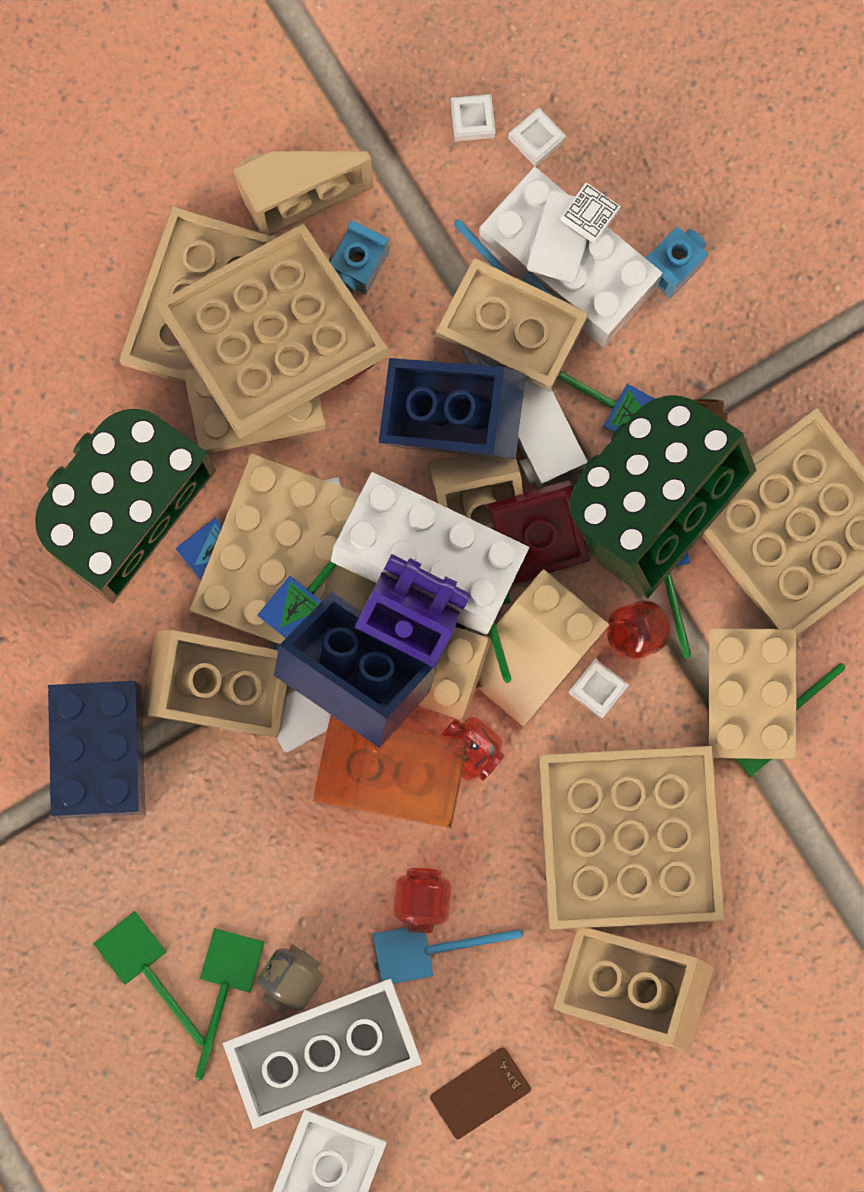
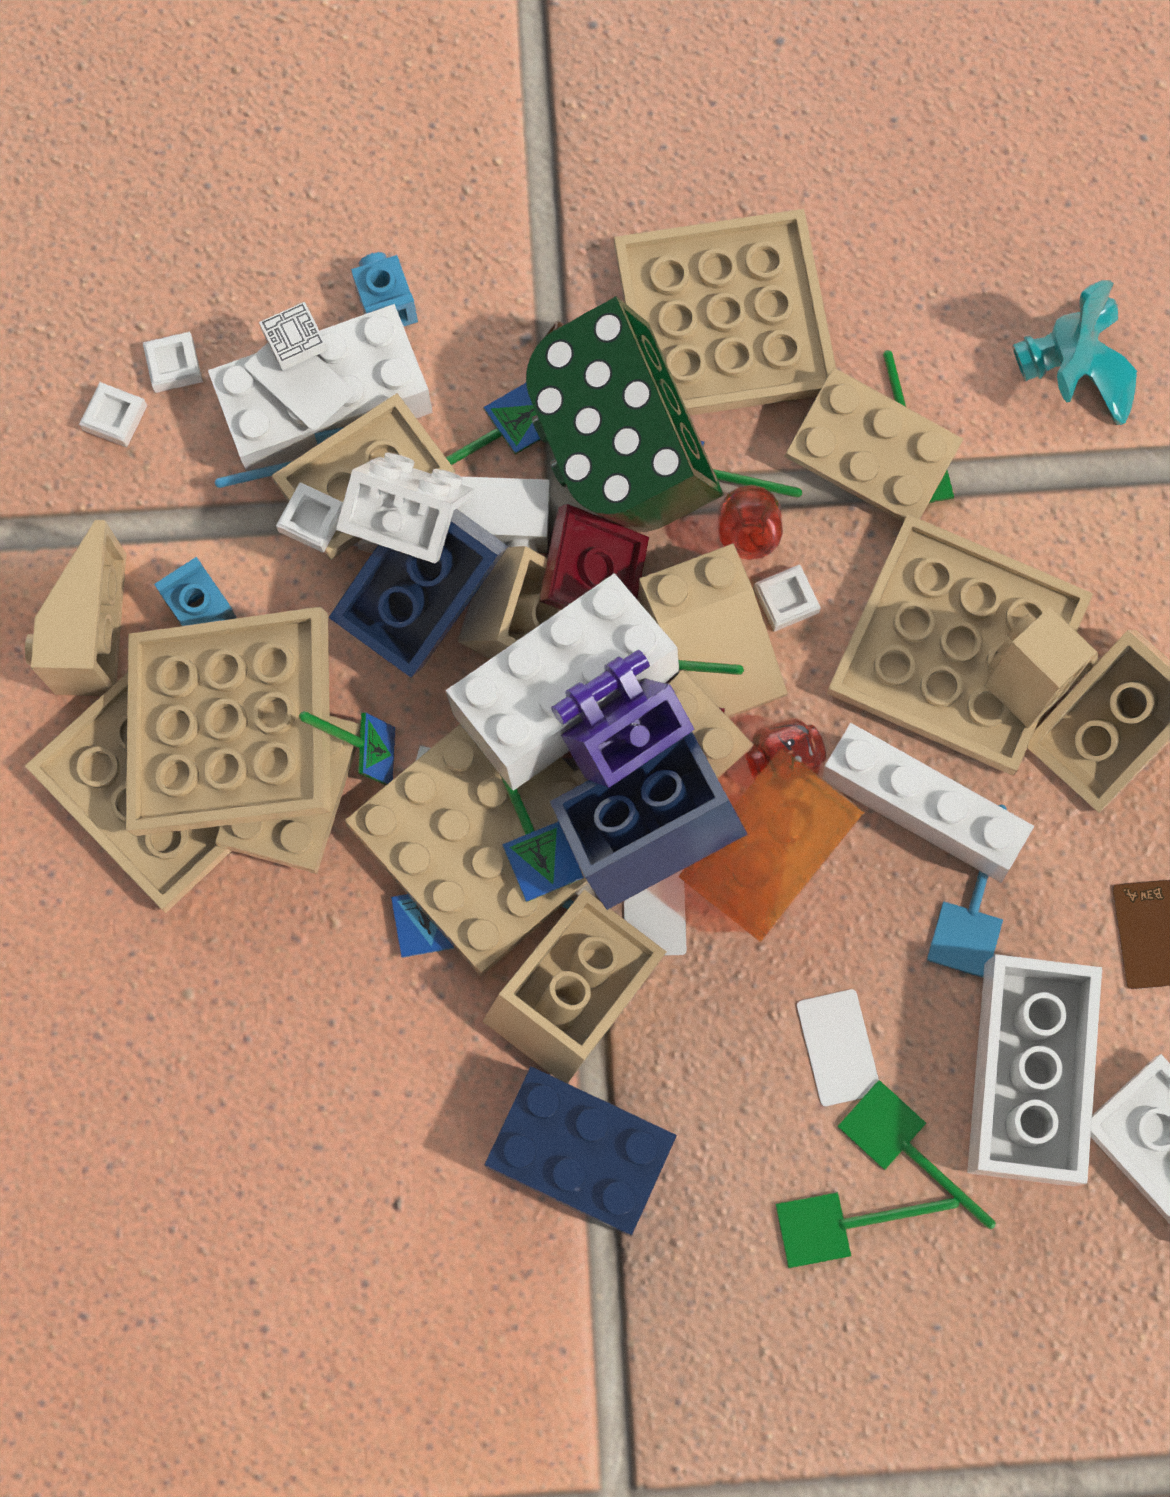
camera: 60 degrees left, 5 degrees down
dark green brick [35,409,216,604] -> none
dark tan head [258,945,323,1013] -> none
clear red head [393,868,451,933] -> none
none -> white tile [276,482,343,553]
none -> piece [299,711,395,785]
none -> white bracket [336,453,474,563]
none -> white sticker [797,989,879,1106]
none -> white brick [822,723,1034,883]
none -> tan wedge [984,606,1099,728]

